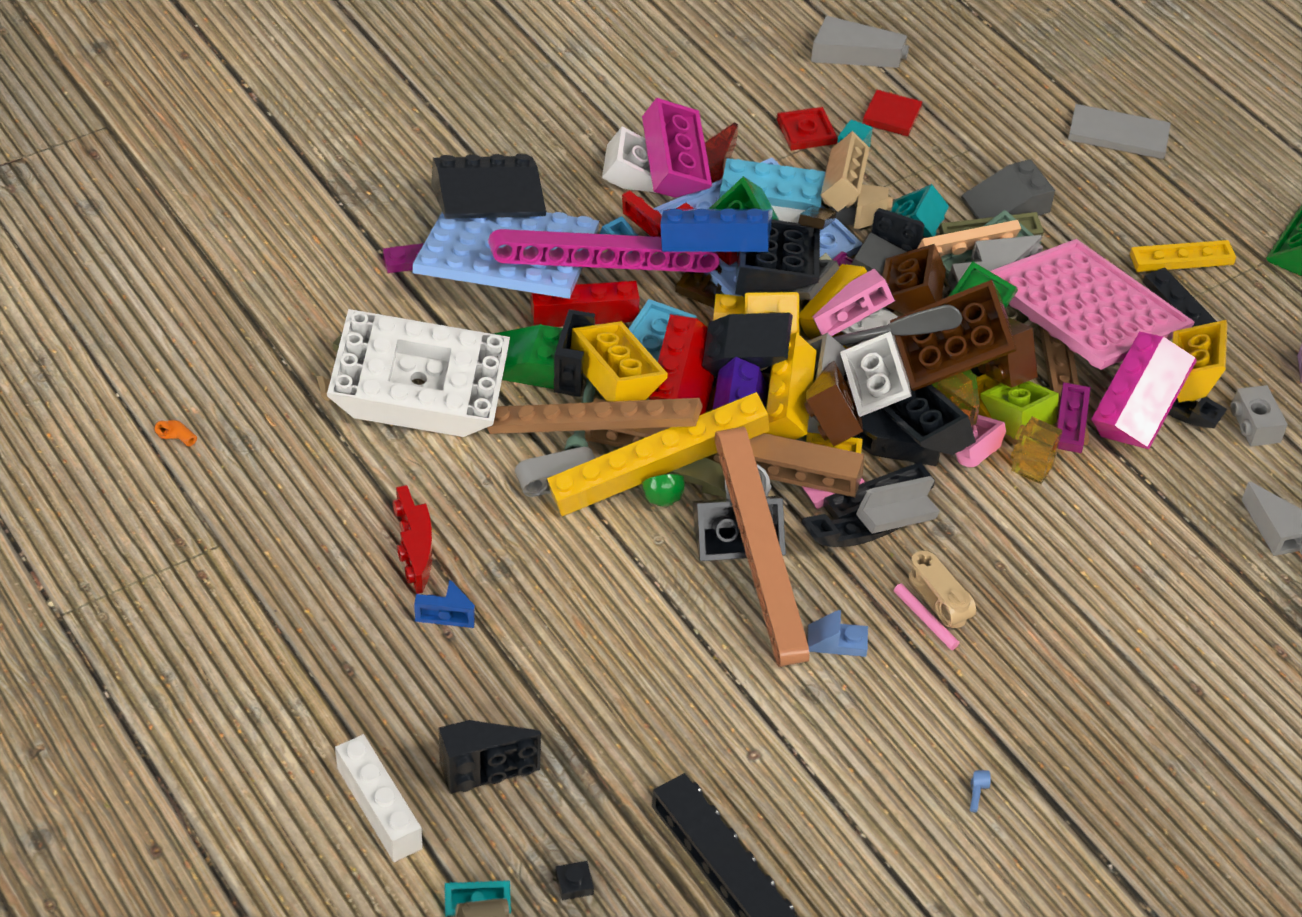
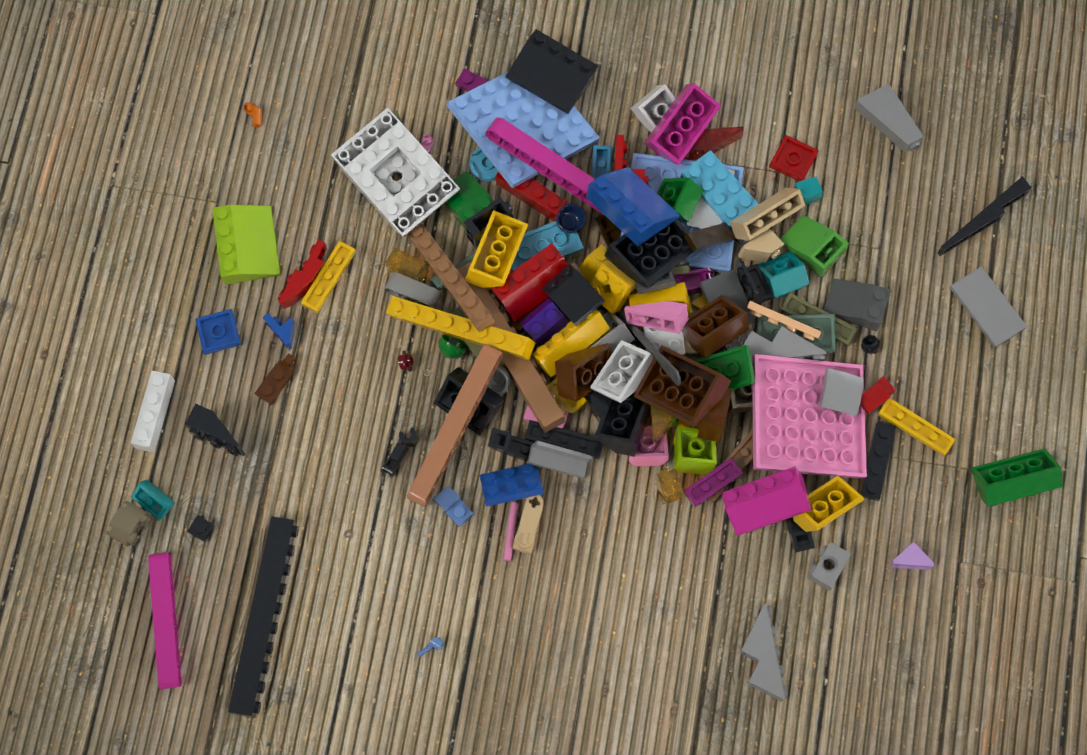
camera: 50 degrees right, 25 degrees up
red tile [862,89,923,137] -> none
none -> blue tile [195,309,241,355]
none -> lime slope [212,205,281,285]
none -> reddish brown hinge [254,353,297,405]
none -> yellow plate [301,241,356,314]
none -> black piece [381,427,419,478]
none -> clear yellow brick [385,247,429,283]
none -> dark red plate [398,351,414,372]
none -> medium azure tile [469,147,499,182]
none -> blue plate [479,464,544,507]
none -> dark blue hair [556,204,586,234]
none -> bright green slope [780,215,849,277]
none -> light grey slope [818,368,864,416]
none -> red slope [860,376,896,414]
none -> black plate [861,335,881,355]
none -> black slope [938,176,1031,256]

